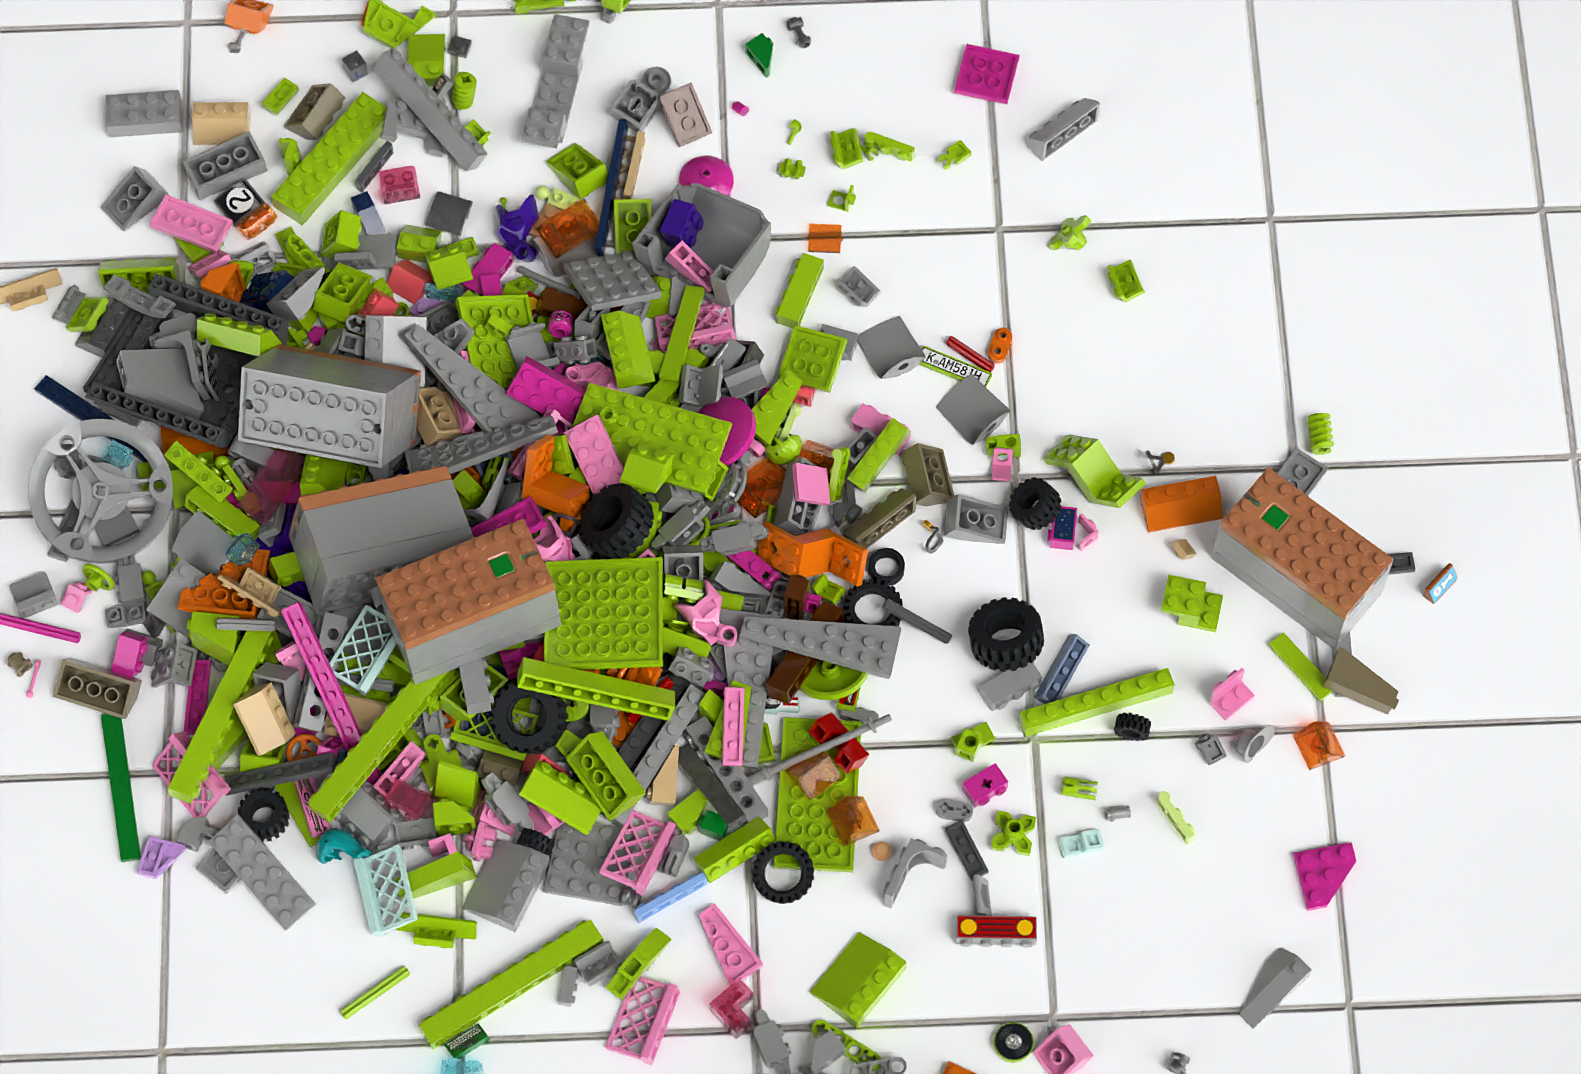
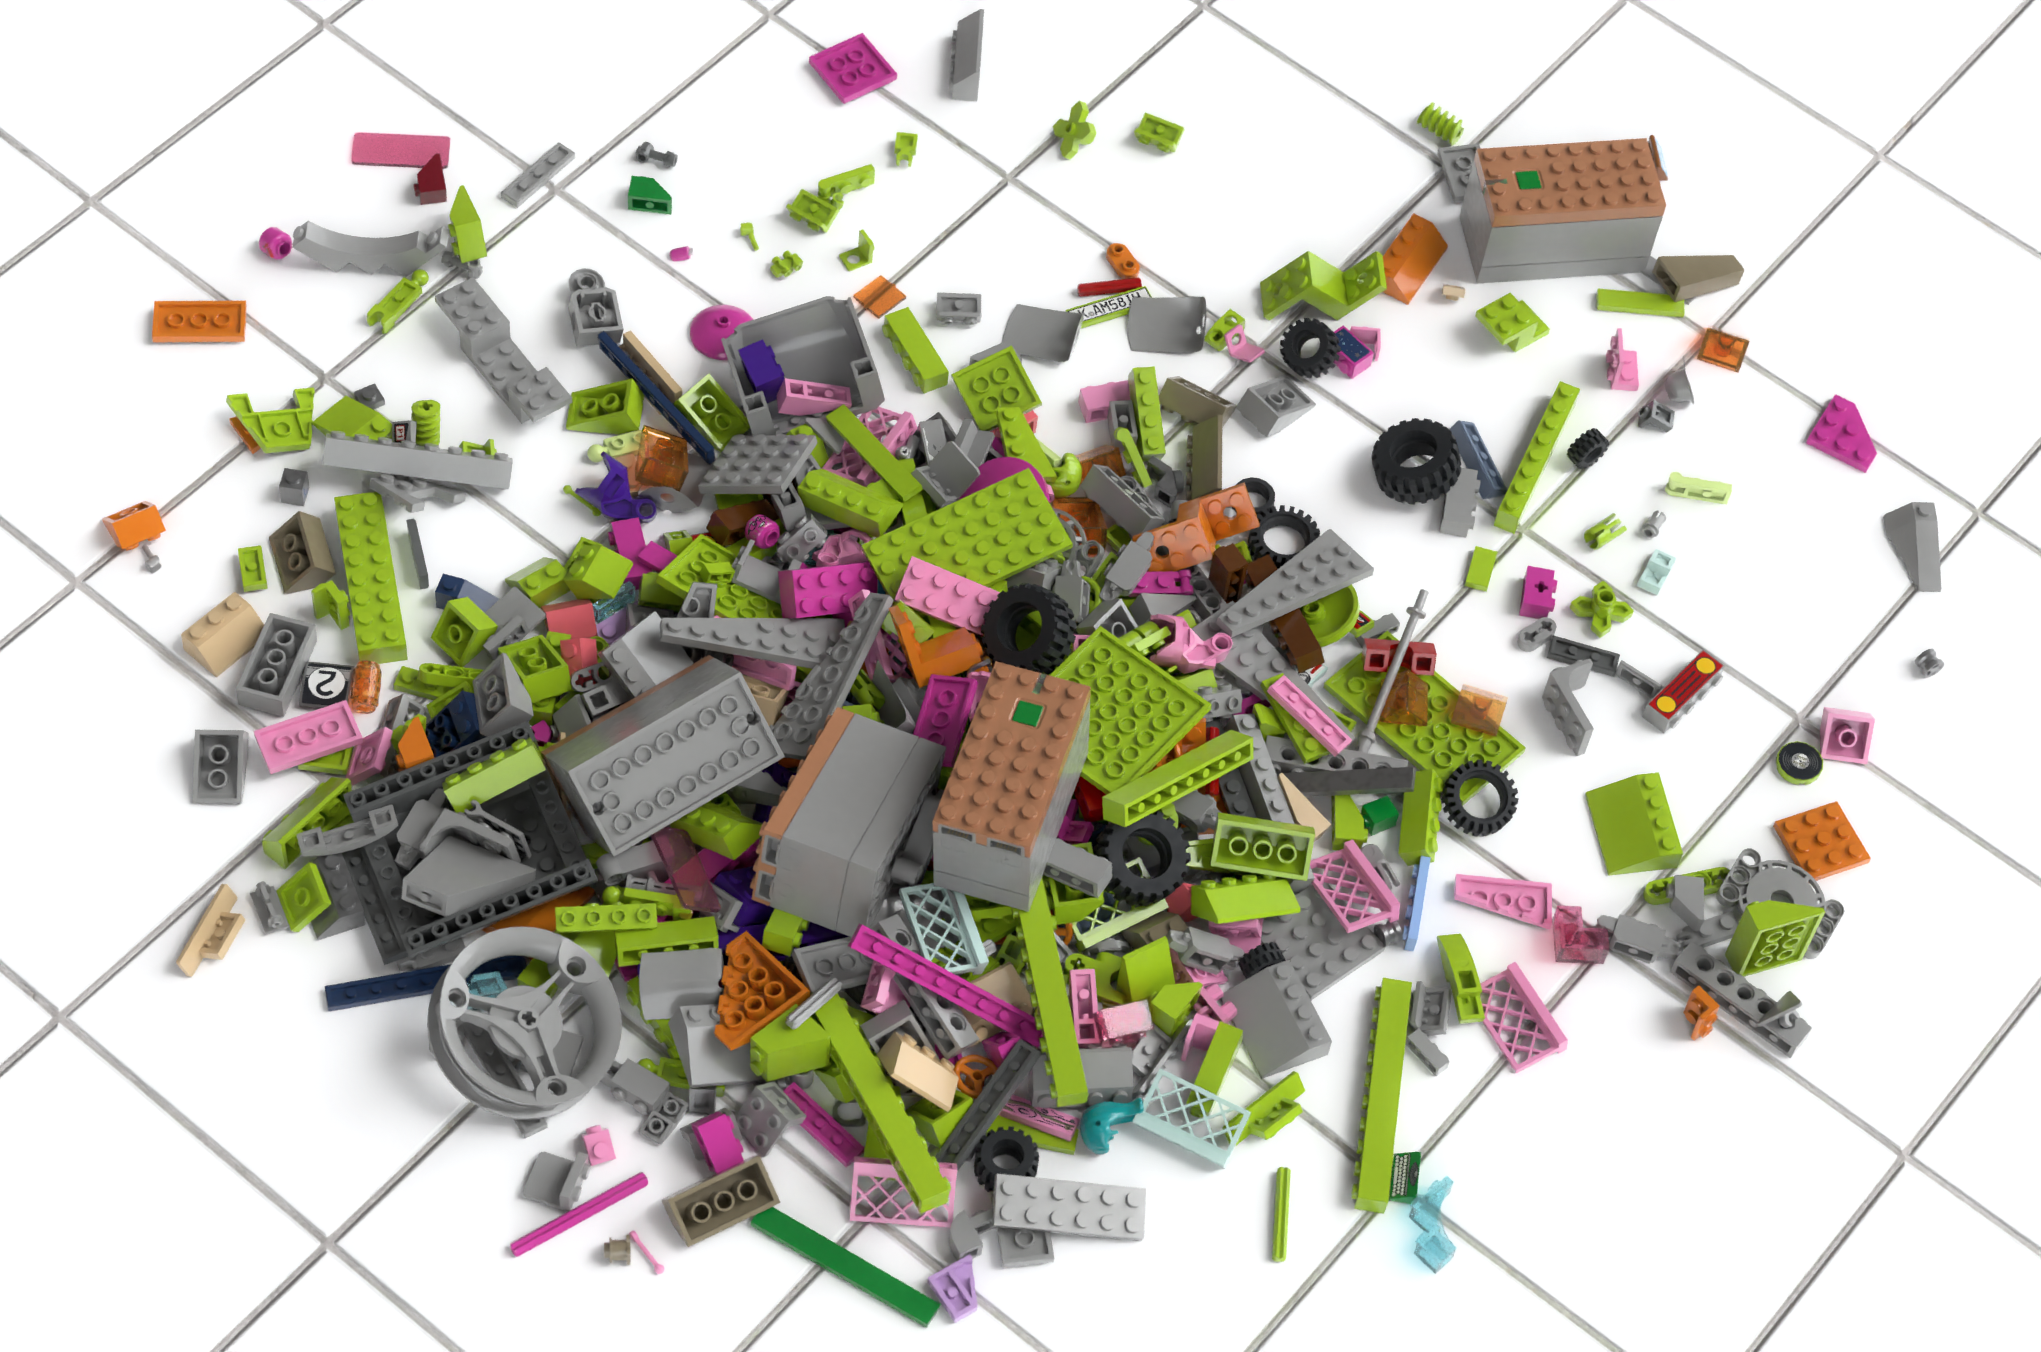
camera: 55 degrees left, 10 degrees down
lime piece [82,563,115,592] -> none
light grey brick [106,90,183,138] -> none
tan bracket [217,567,283,618] -> none
clear light blue brick [225,533,260,566] -> none
clear pink bracket [379,165,421,205] -> none
flat silver slope [425,191,473,236] -> none
light grey bar [517,266,582,300] -> none
lime plate [599,406,618,425] -> none
lime slope [620,443,673,494] -> none
tile [658,82,713,147] -> none
bright pink tile [792,463,830,506] -> none
light nougat plate [872,841,892,861] -> none
dark grey axle [882,599,952,644] -> none
flat silver piece [922,520,944,554] -> none
lime brick [955,728,983,762] -> none
flat silver piece [1145,450,1175,475] -> none

